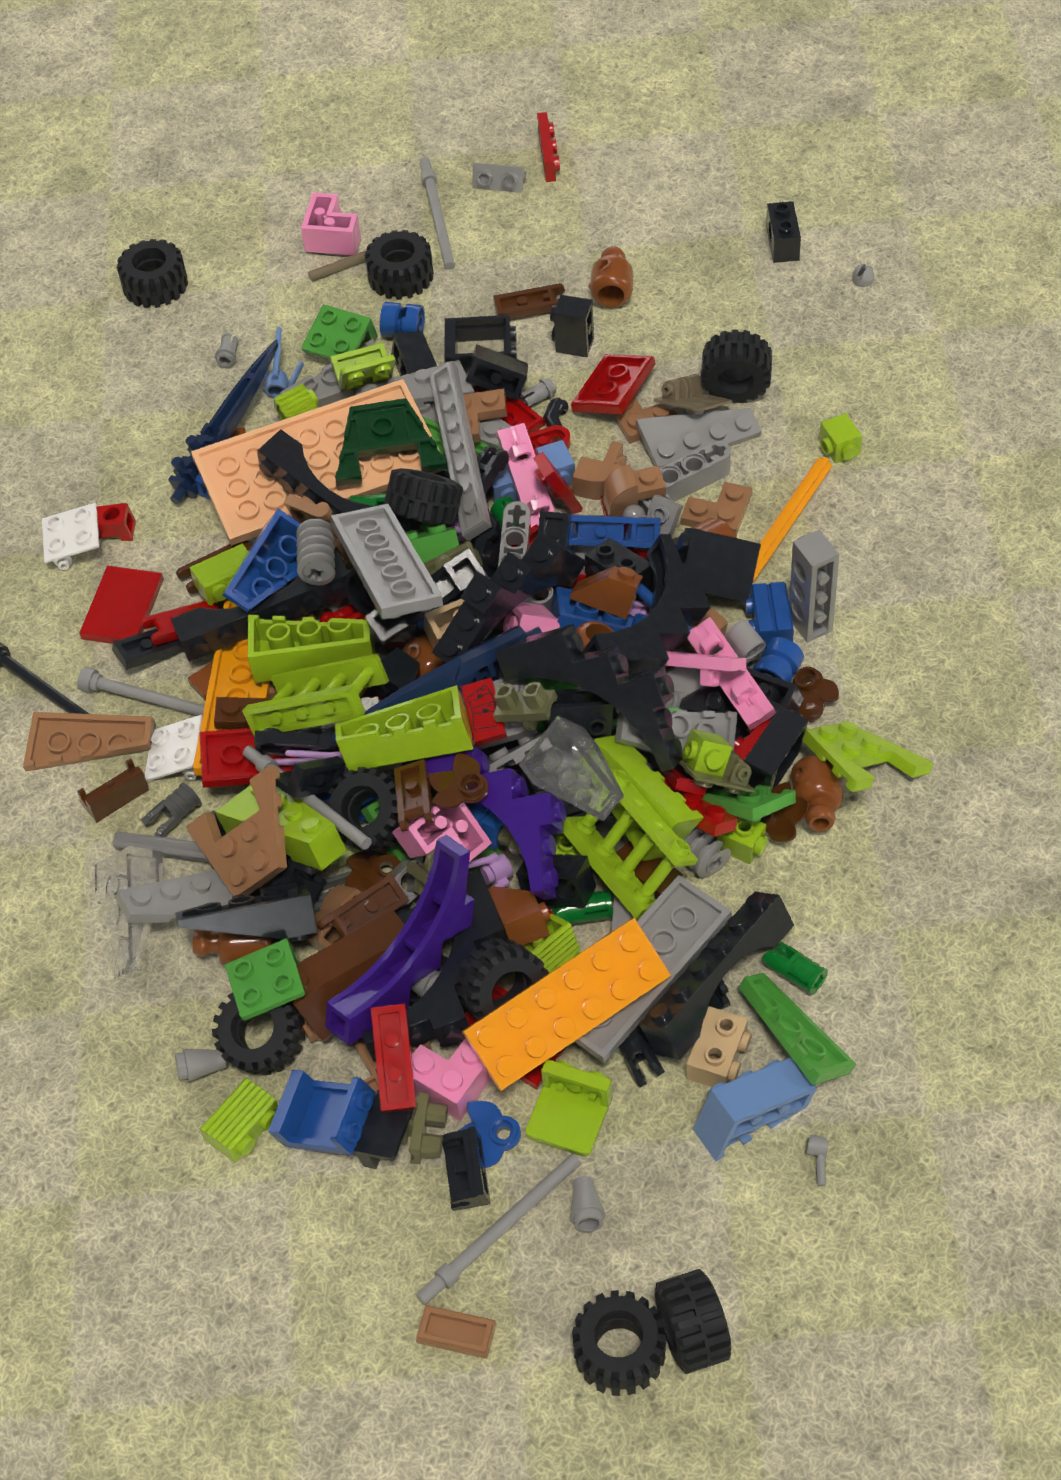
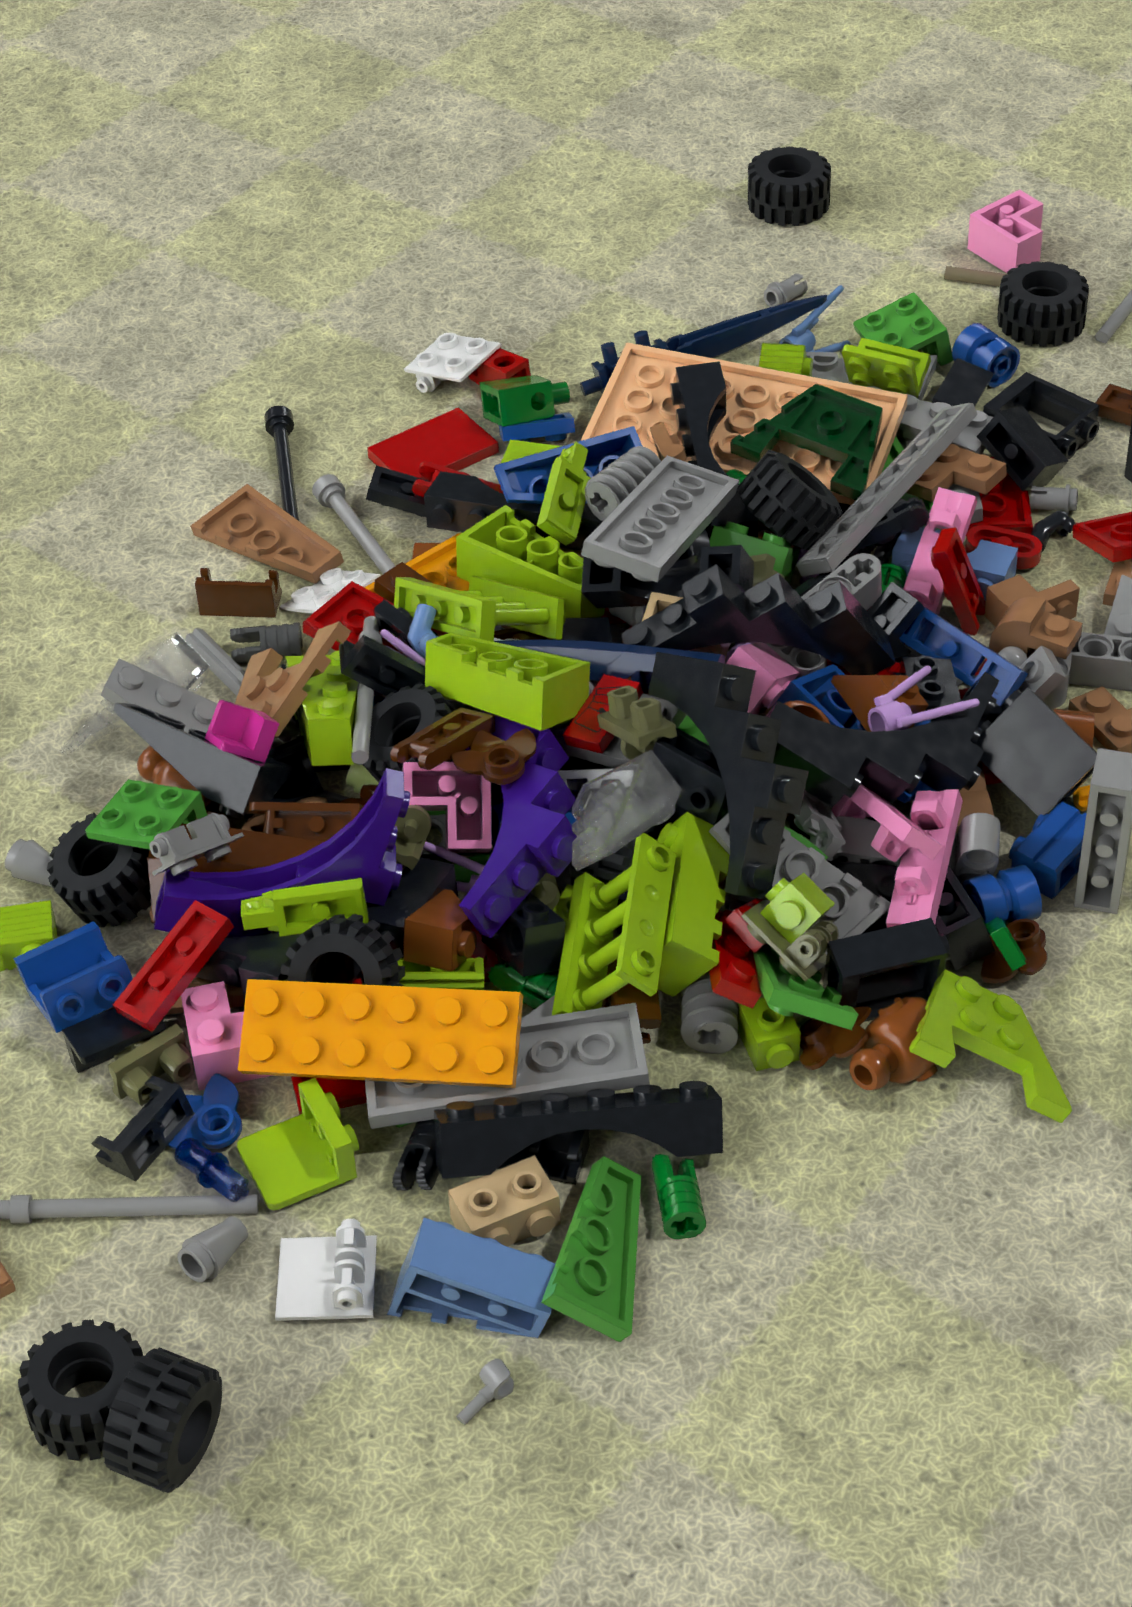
camera: 40 degrees right, 10 degrees down
none -> light grey hinge [150,813,244,876]
none -> clear blue axle [174,1137,250,1202]
none -> dark pink panel [205,700,280,763]
none -> lime hinge [241,878,369,937]
none -> white hinge [275,1219,377,1321]
none -> medium blue arm [407,604,439,659]
none -> green torso [479,375,570,426]
none -> blue plate [498,412,575,443]
none -> lime hinge [537,442,591,545]
none -> lavender plant [868,665,980,732]
none -> green tile [985,917,1026,971]

